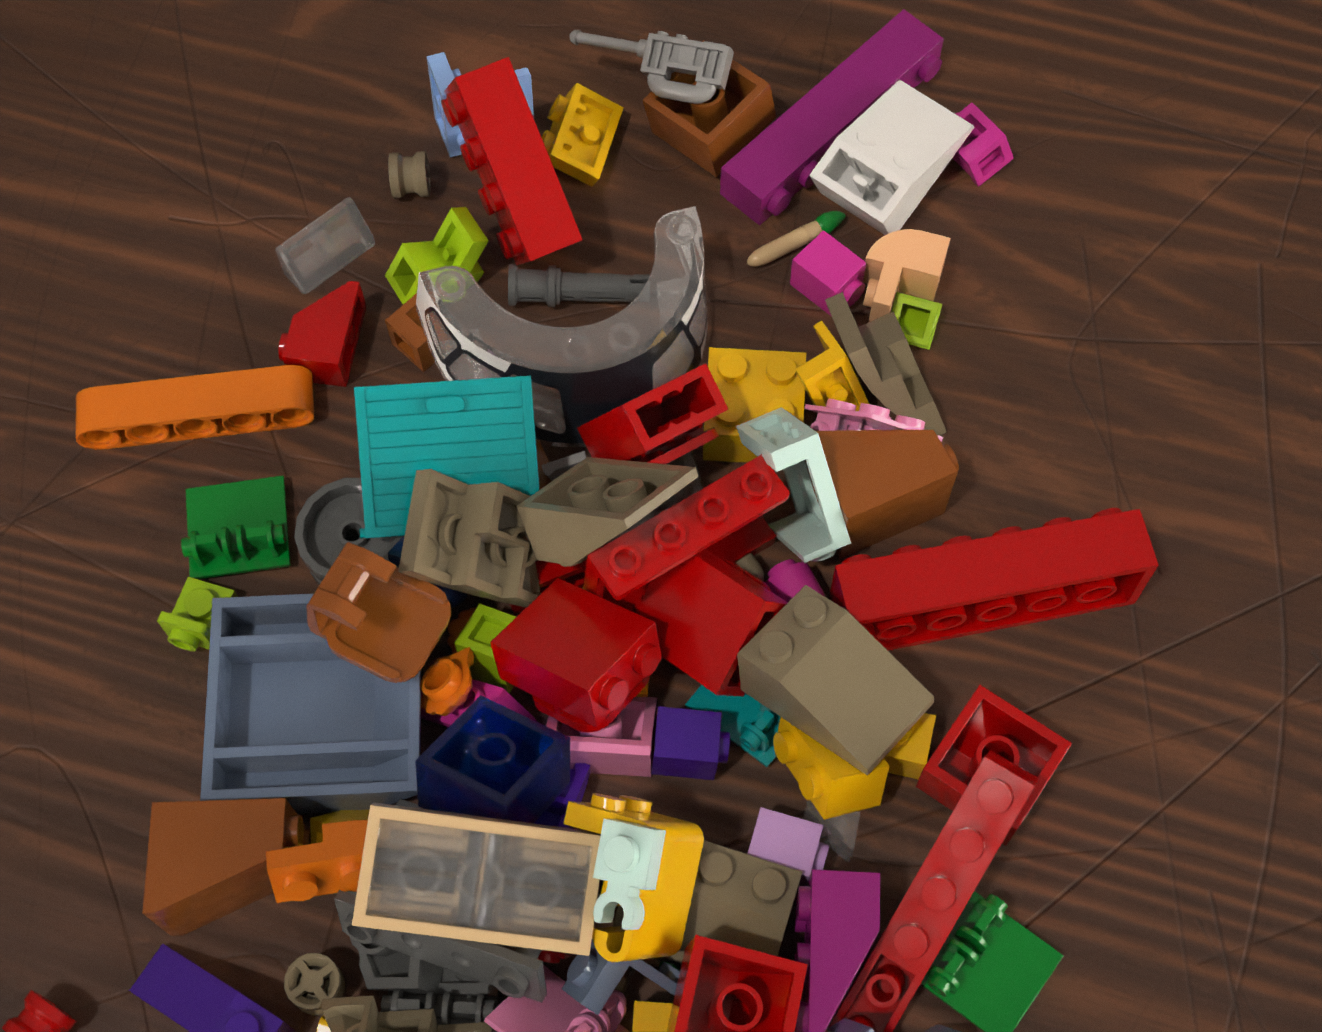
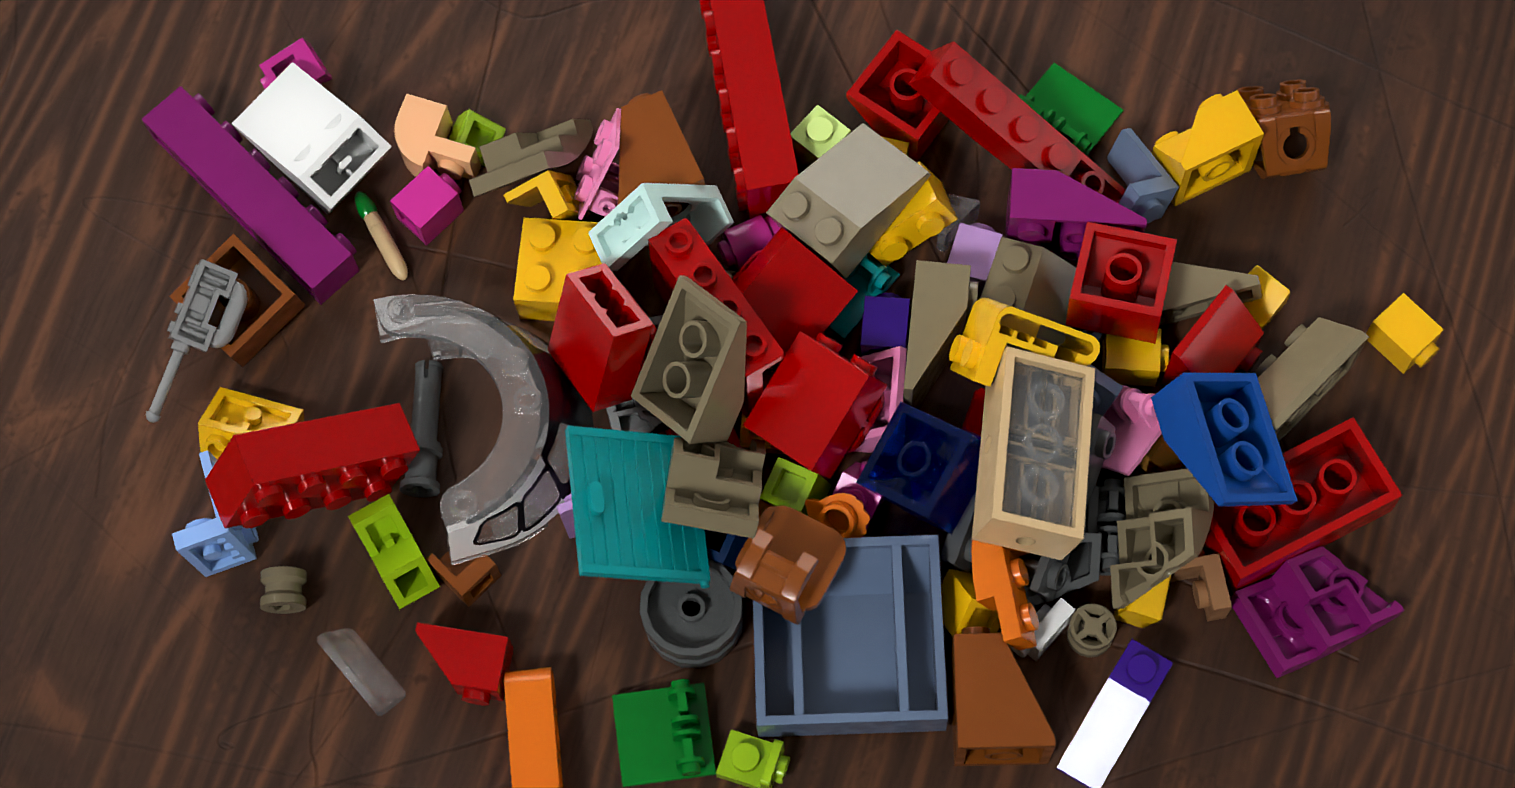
camera: 85 degrees left, 5 degrees up
light aqua plate [593,818,666,930] -> none
none -> yellowish green brick [791,105,851,169]
none -> dark tan slope [902,260,978,413]
none -> white bracket [1001,598,1076,661]

